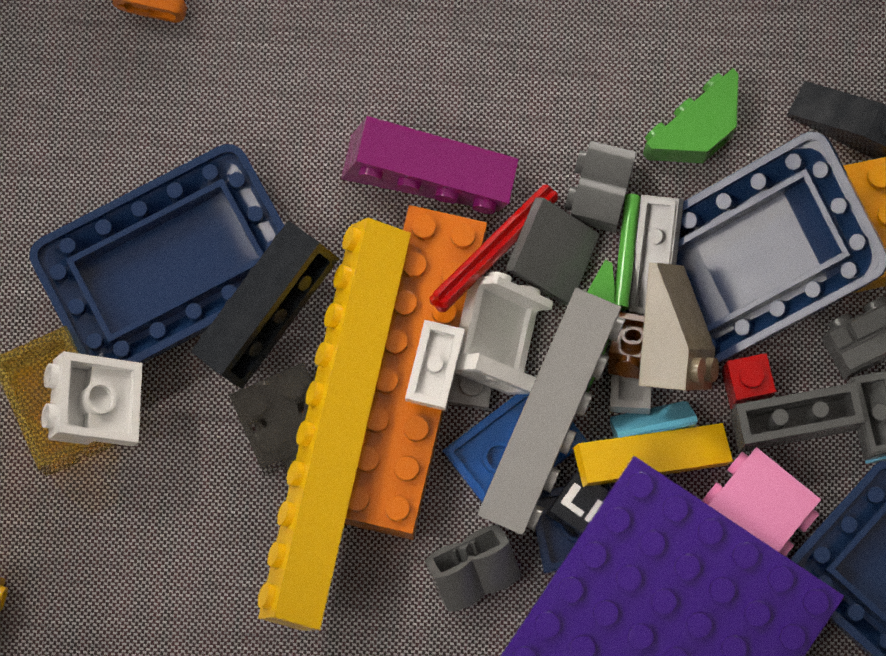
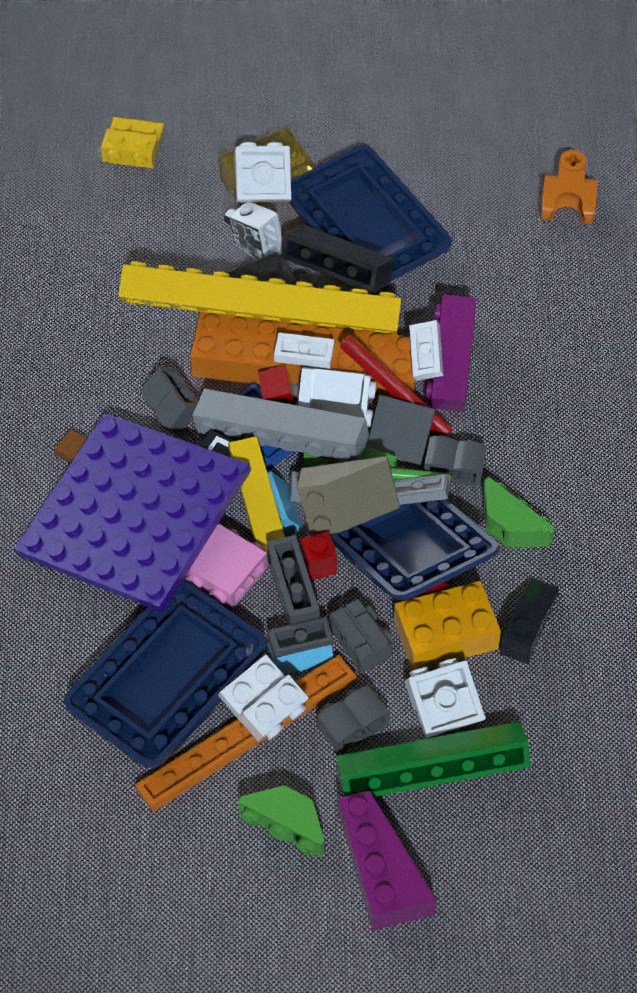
camera: 85 degrees right, 20 degrees down
none -> white torso [224,202,283,266]
none -> red brick [258,365,296,405]
none -> white plate [410,320,444,381]

